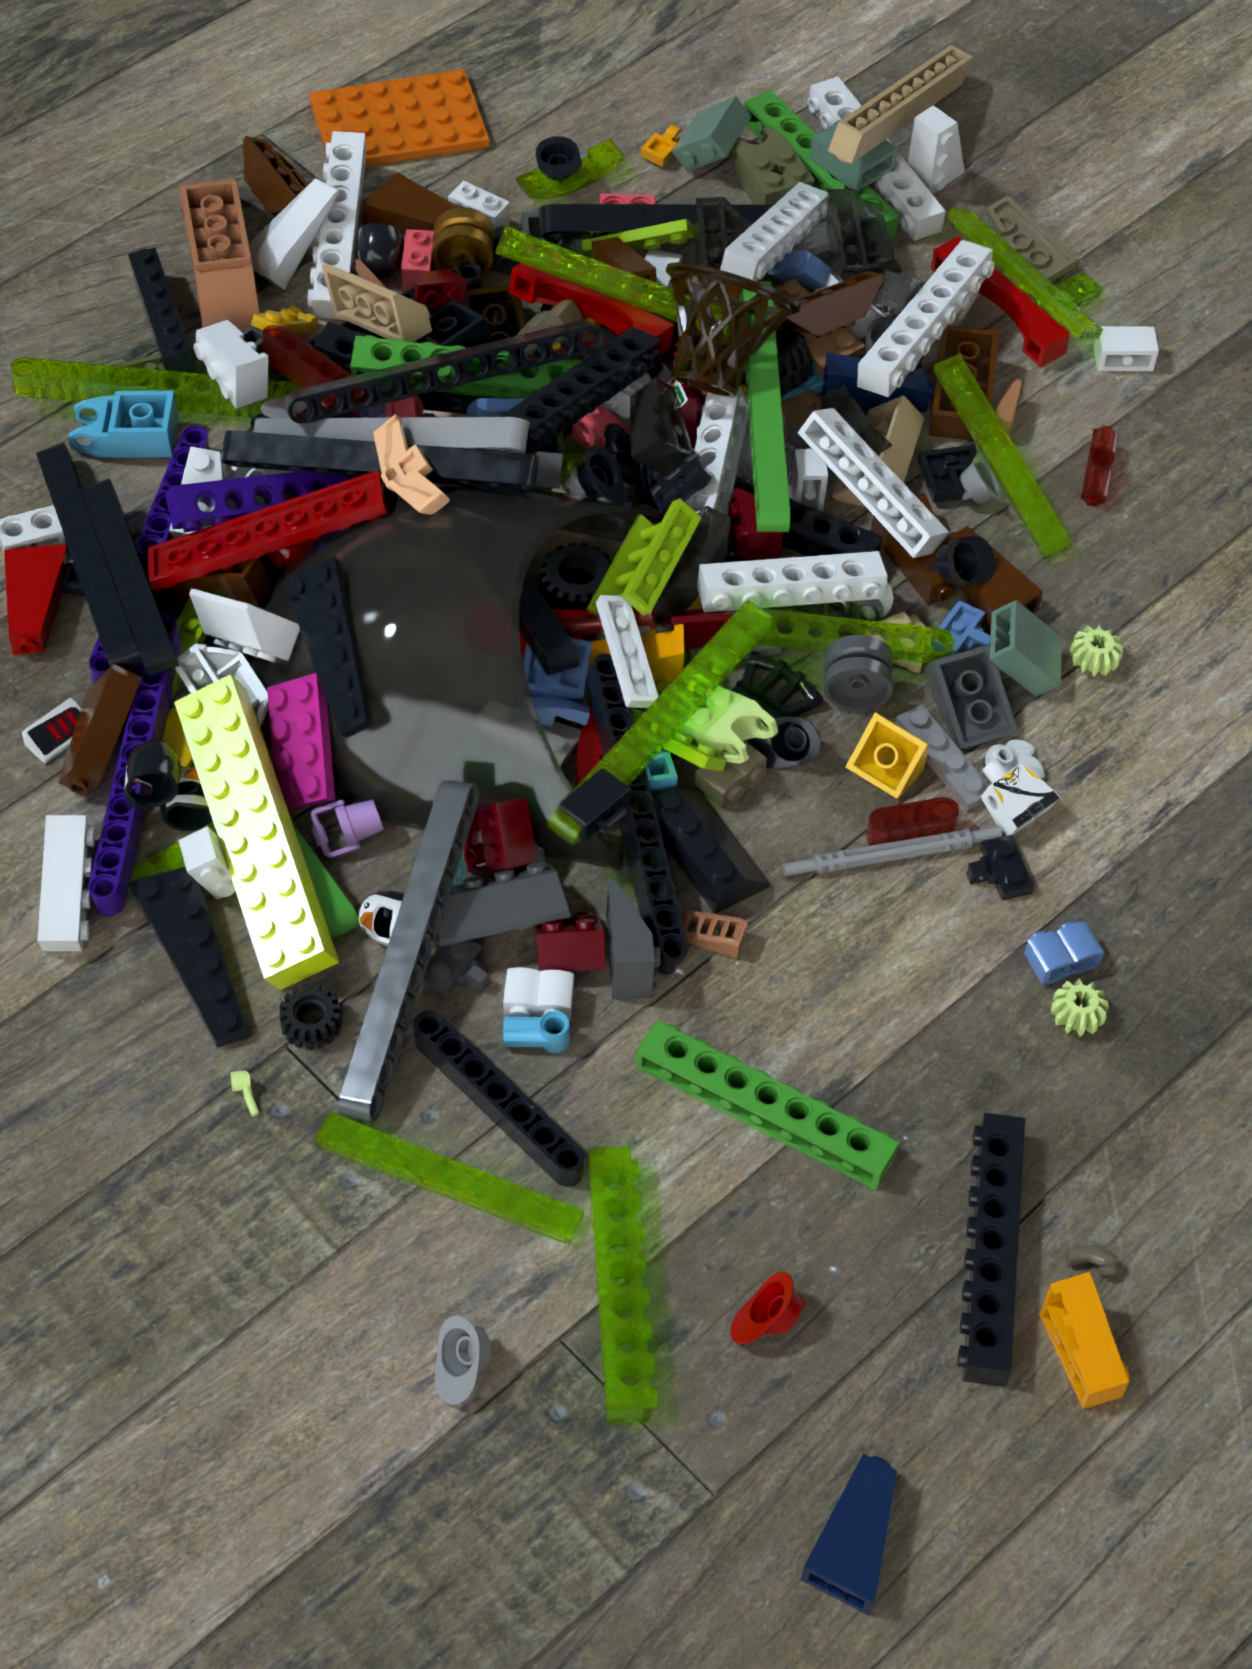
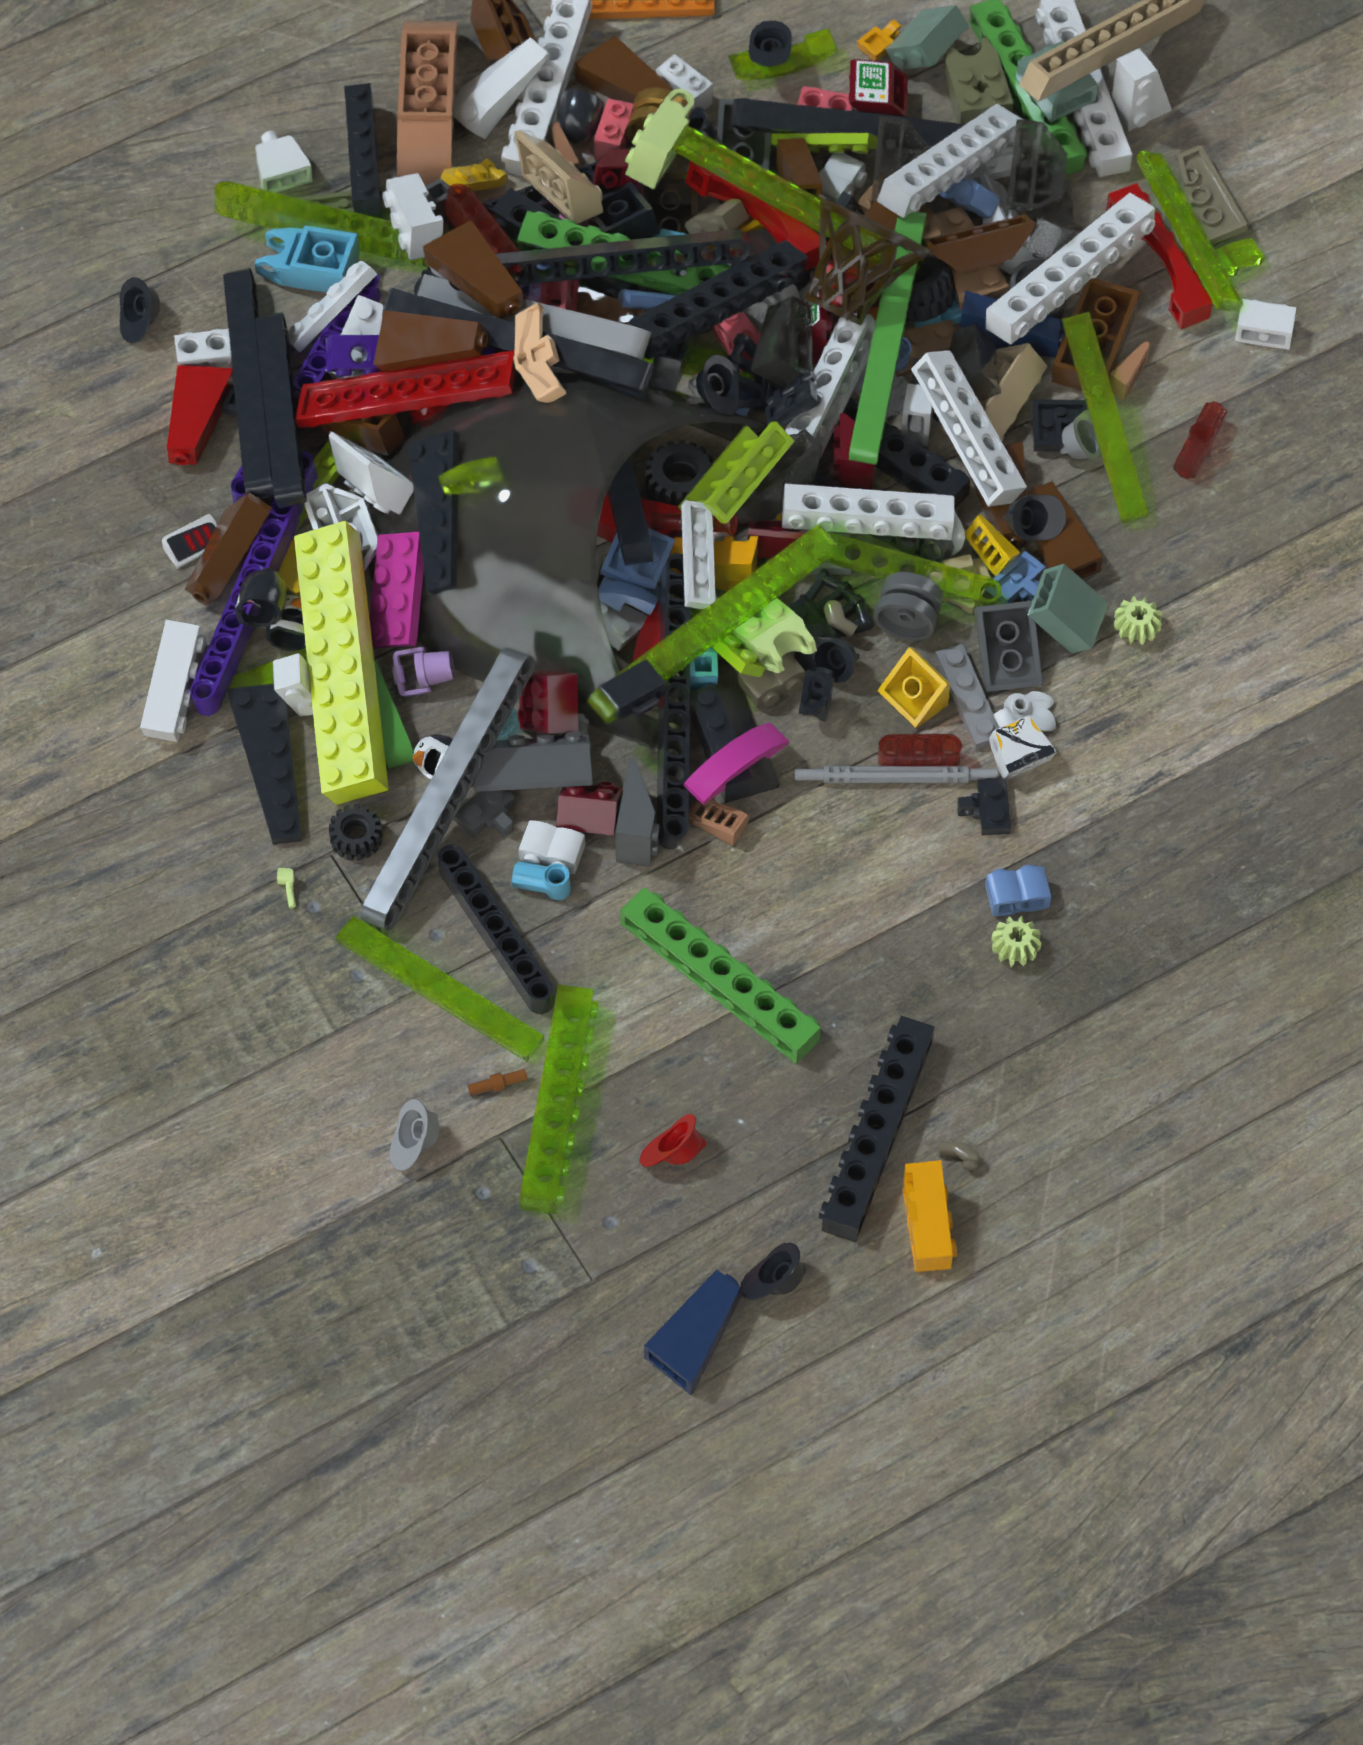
camera: 15 degrees right, 5 degrees up
none -> white torso [255,131,313,196]
none -> white plate [288,260,377,352]
none -> reddish brown slope [373,310,488,371]
none -> reddish brown slope [423,220,524,319]
none -> clear neon green slope [439,457,502,495]
none -> dark orange bar [467,1069,528,1096]
none -> yellowish green brick [625,88,694,189]
none -> dark pink slope [684,722,789,805]
none -> black piece [740,1242,806,1300]
none -> black hips [799,666,835,722]
none -> dark tan arm [824,600,858,638]
none -> slope [848,59,908,117]
none -> yellow slope [965,514,1020,576]

